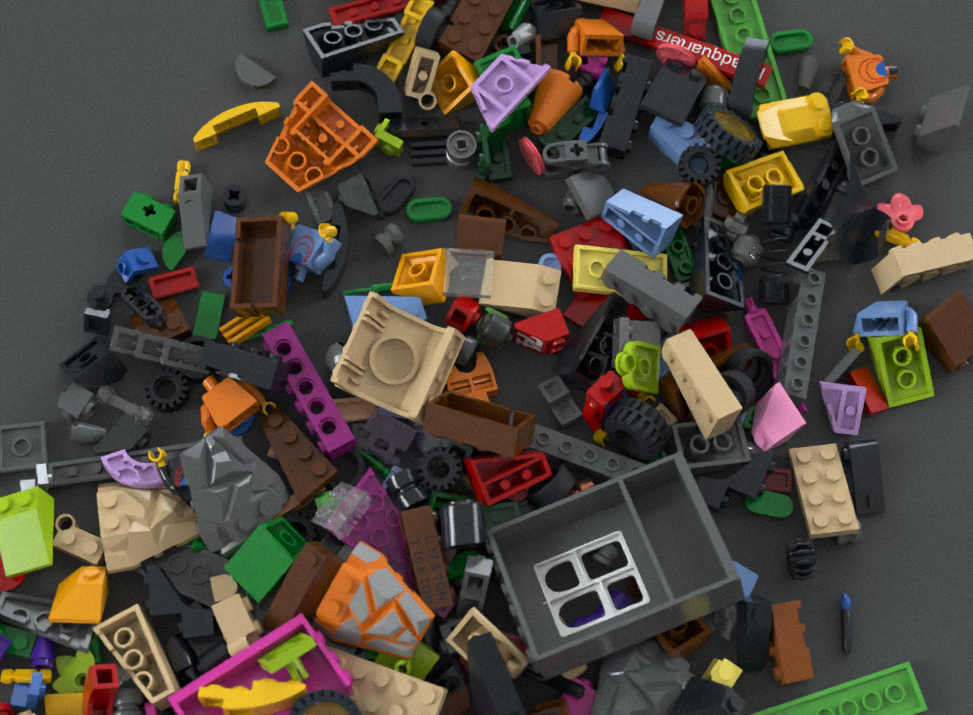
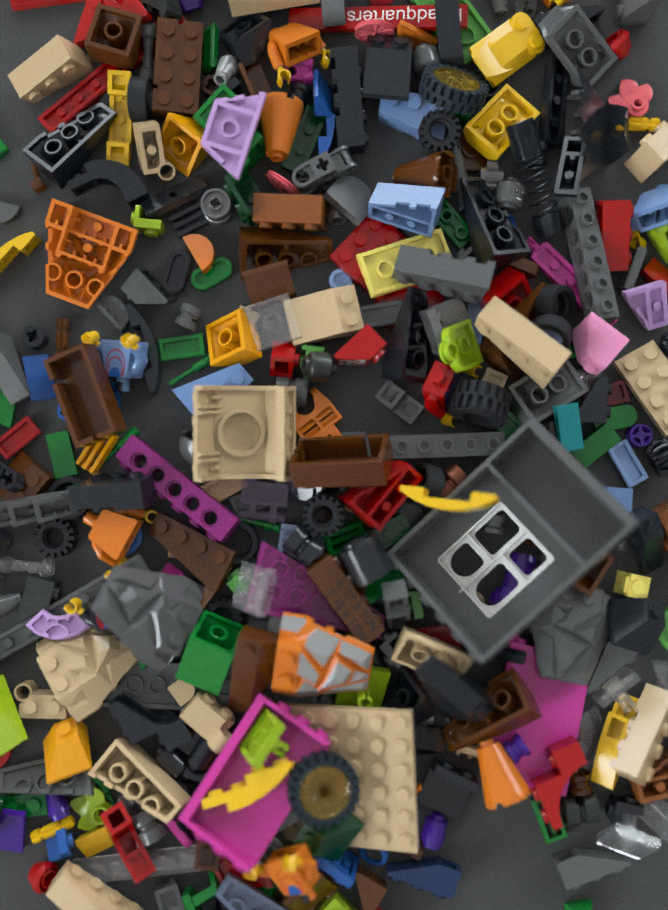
camera: 15 degrees left, 15 degrees up
none -> reddish brown hand [29,162,46,194]
none -> reddish brown axle [55,318,70,355]
none -> green tile [158,333,206,363]
none -> orange tile [182,234,216,275]
none -> dark orange wedge [253,193,328,231]
none -> dark grey tile [360,299,403,329]
none -> yellow slope [400,485,500,512]
none -> bright green bracket [406,586,424,619]
none -> reddish brown beam [501,258,540,279]
none -> teal tile [553,402,584,451]
none -> green tile [571,422,622,469]
none -> red wedge [593,199,634,271]
none -> red cone [605,29,631,61]
none -> light blue tile [607,439,649,489]
none -> dark purple wheel [625,424,653,447]

